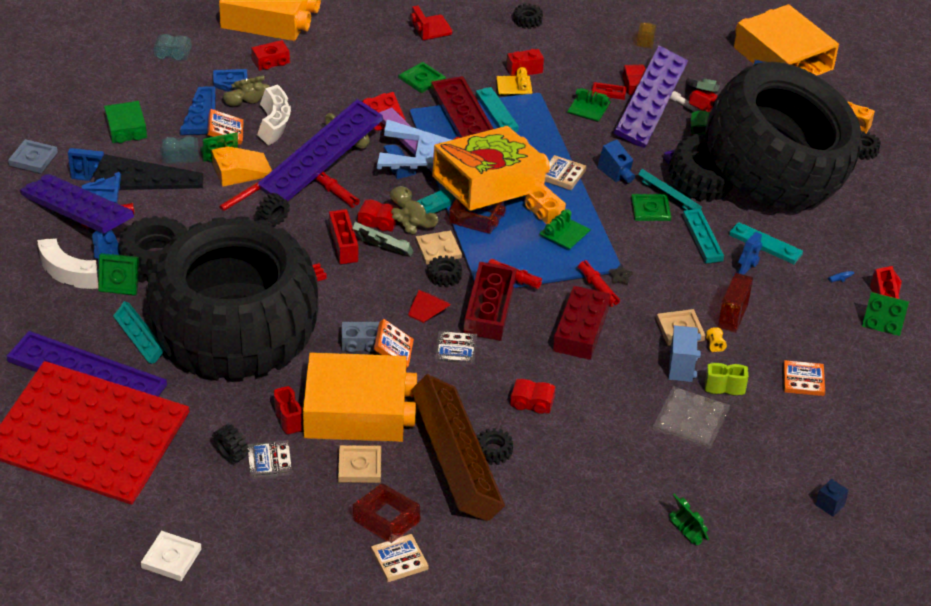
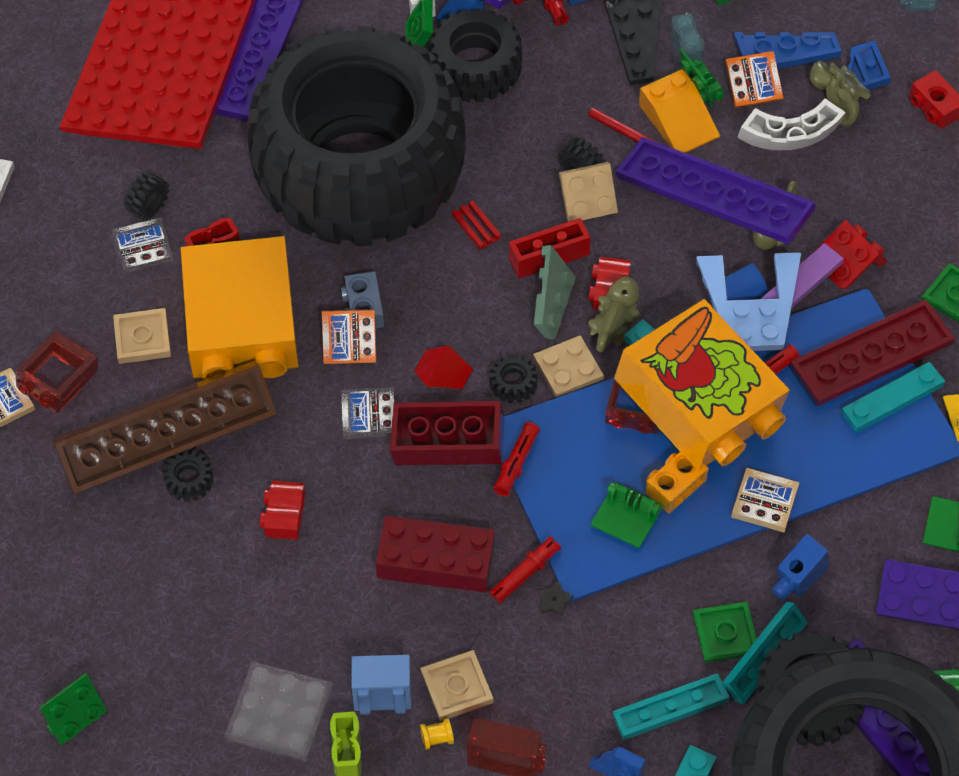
camera: 85 degrees right, 15 degrees up
red pin [316,172,360,208] -> none
none -> tan plate [559,162,618,222]

